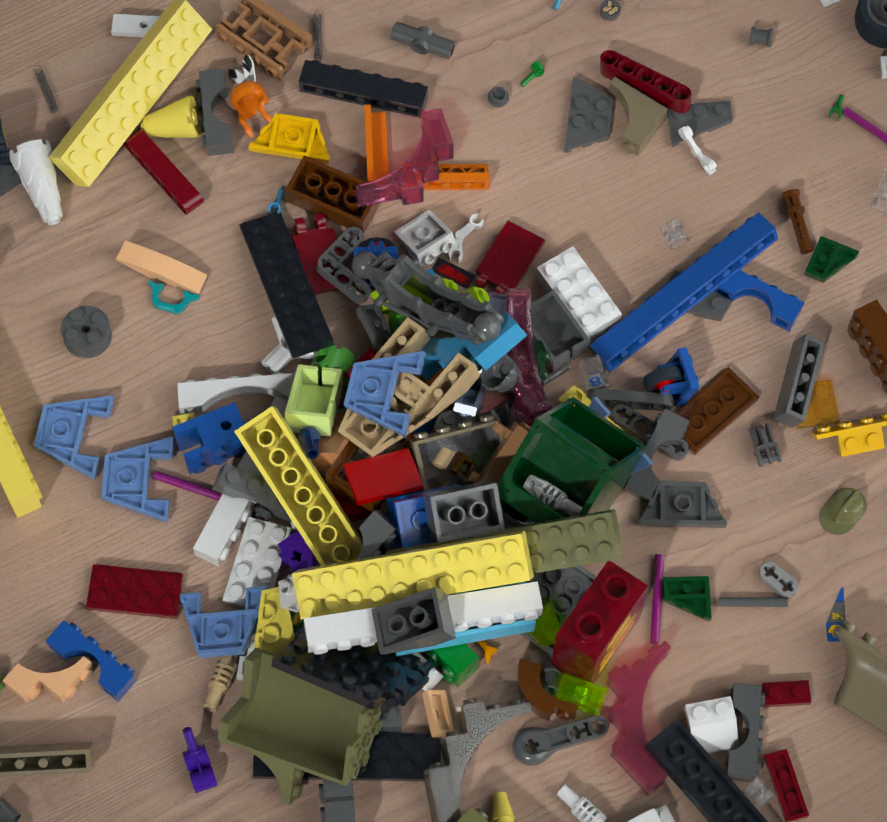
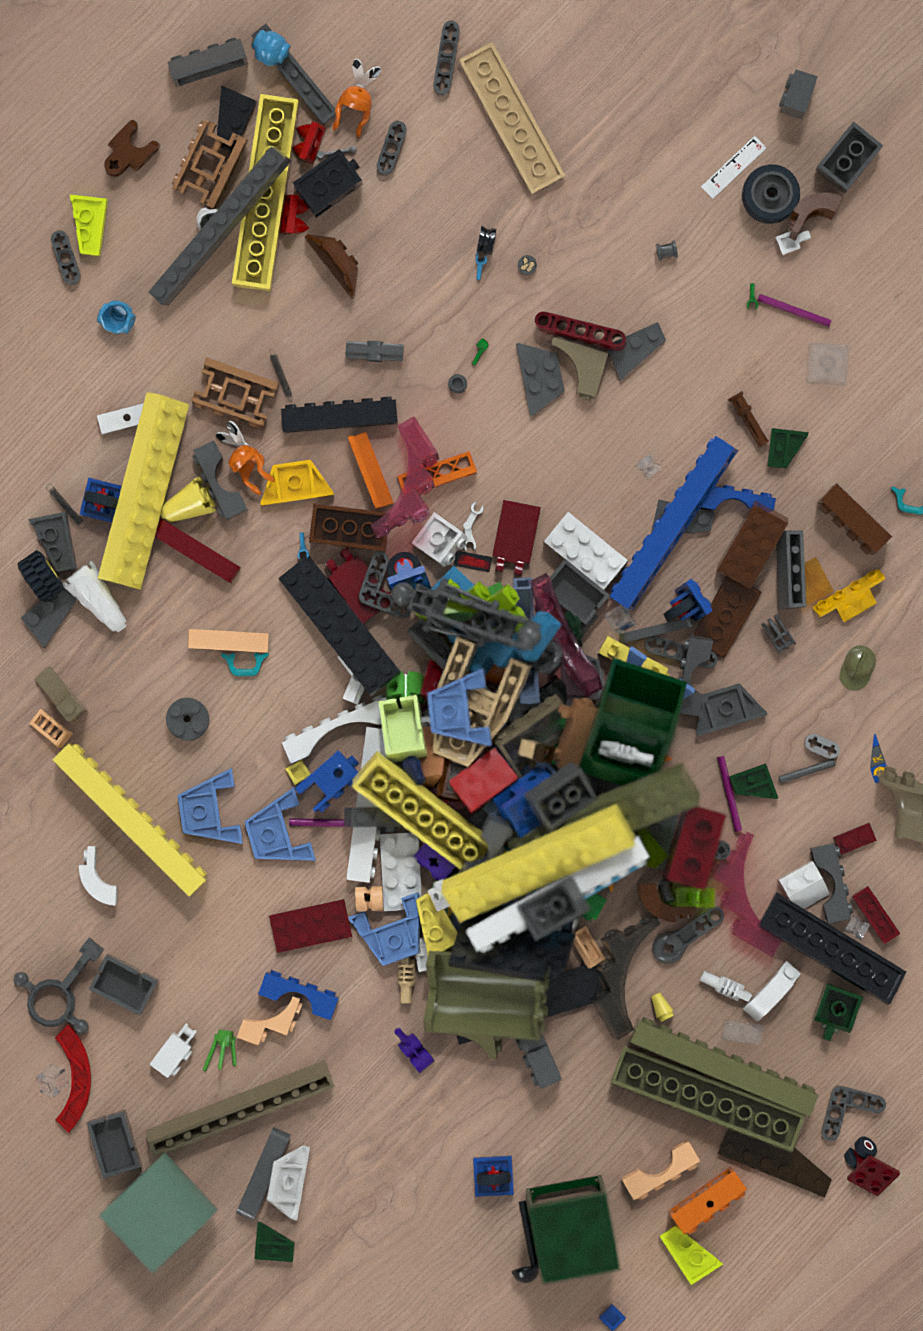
camera: 20 degrees left, 20 degrees up
white piece [678,126,717,175] -> none
none -> dark grey wing [28,512,77,572]
none -> blue plate [79,478,122,523]
none -> light nougat wheel [355,886,383,912]
none -> dark grey wheel [715,840,731,860]
none -> reddish brown brick [717,500,788,589]

